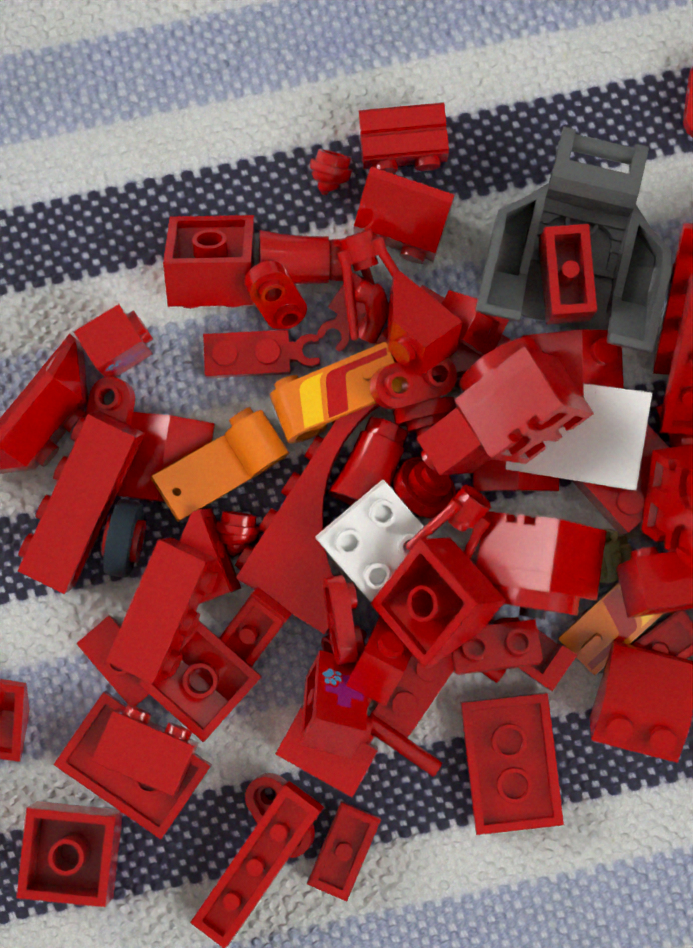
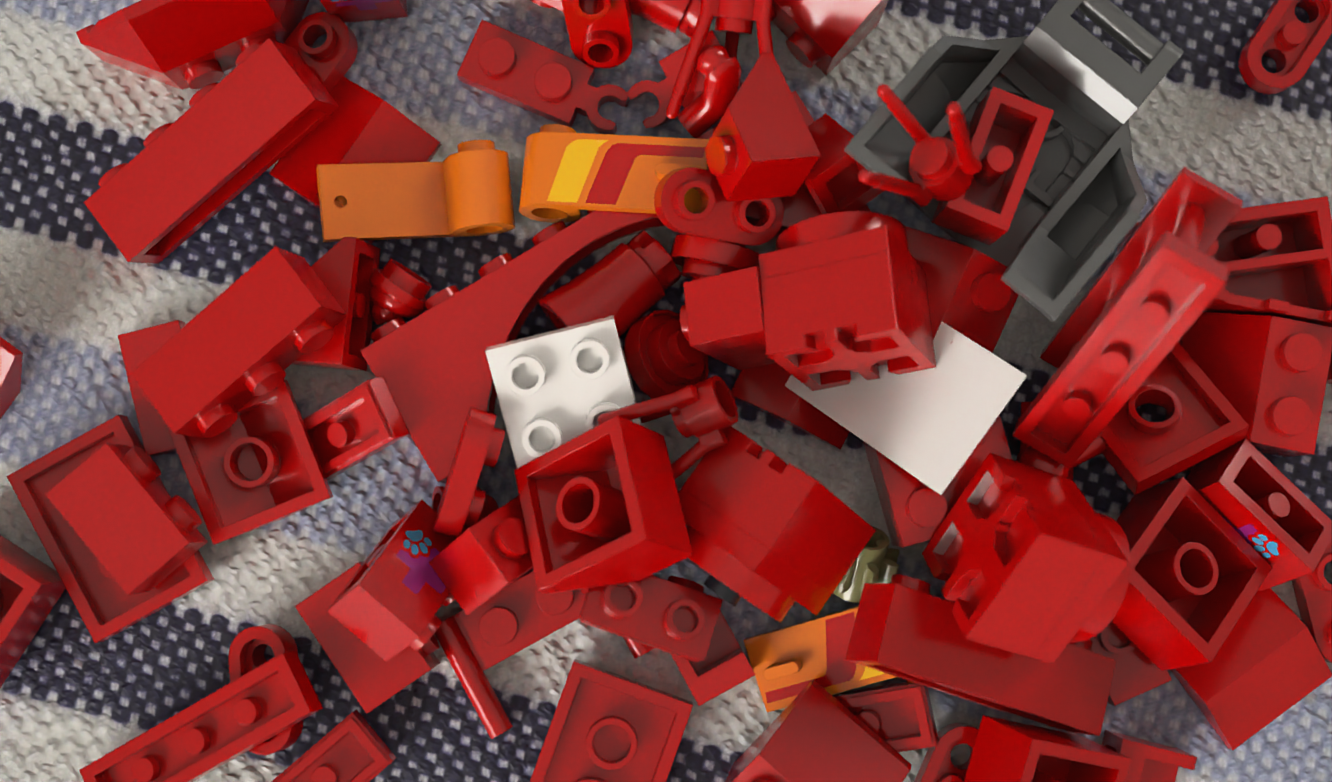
camera: 20 degrees right, 0 degrees up
black wheel [101,499,146,577] -> none
none -> red plant [858,84,982,207]

